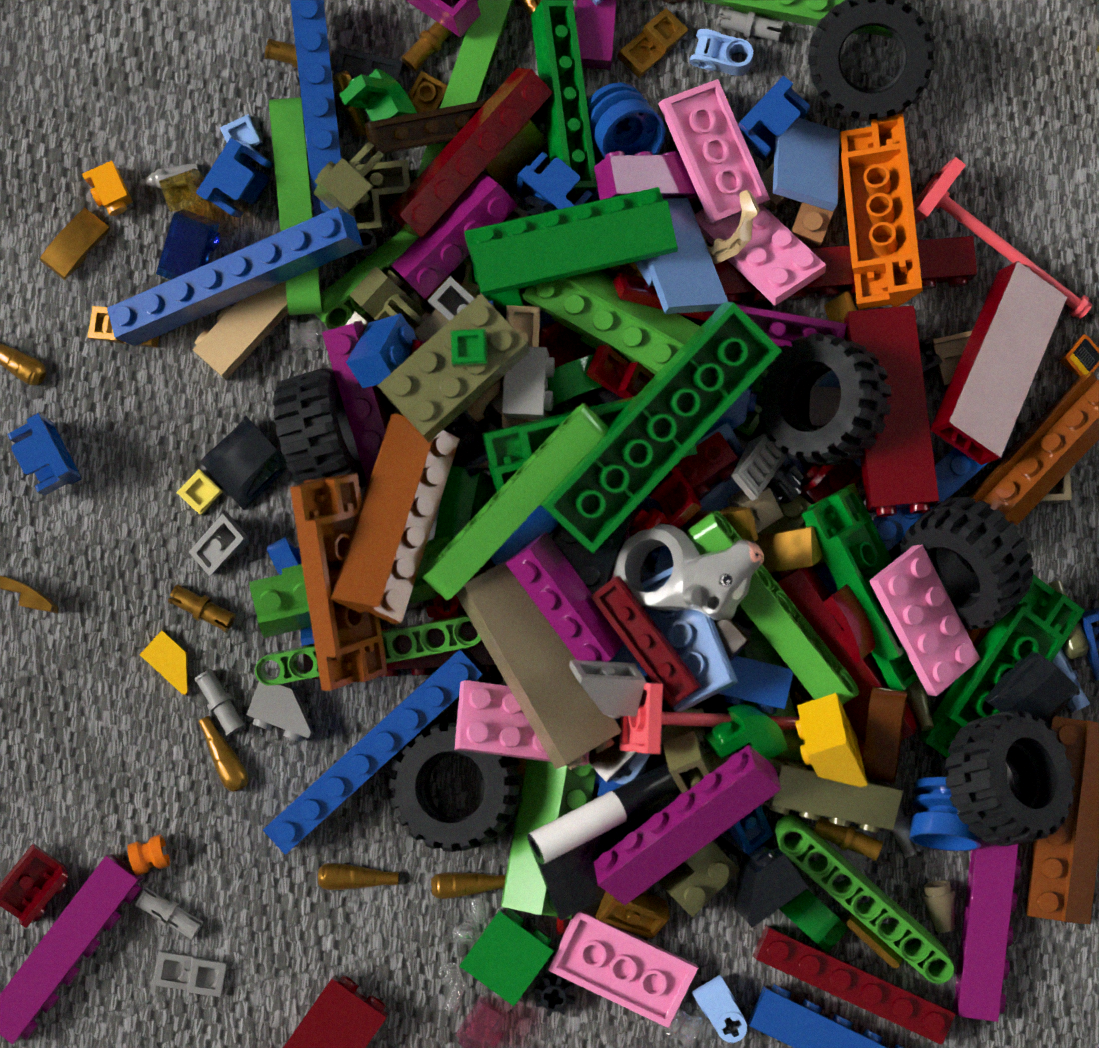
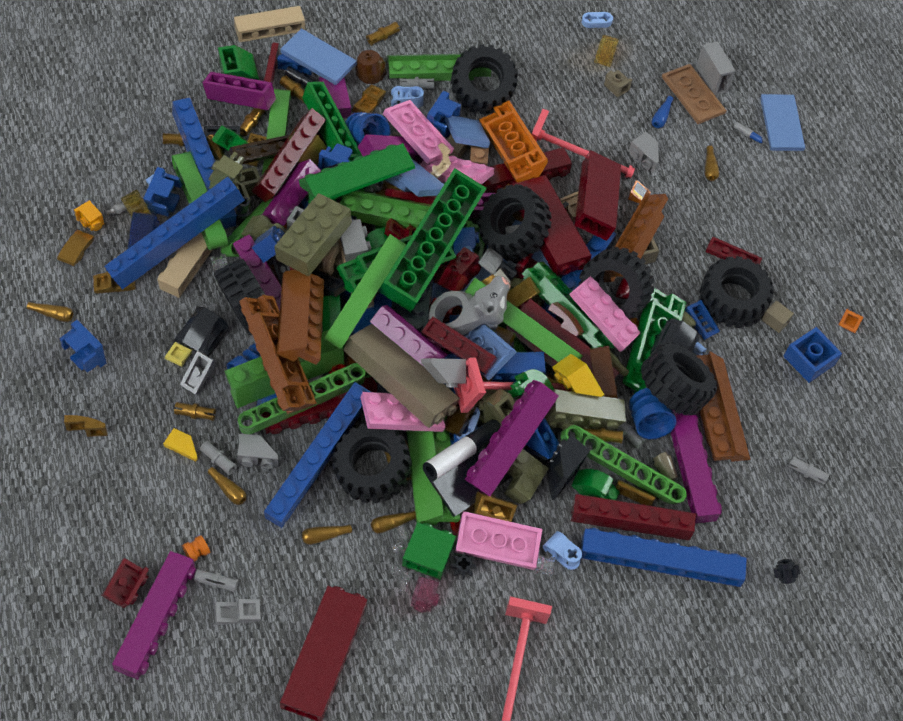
camera: 25 degrees left, 25 degrees down
green tile [451,329,488,367] -> none

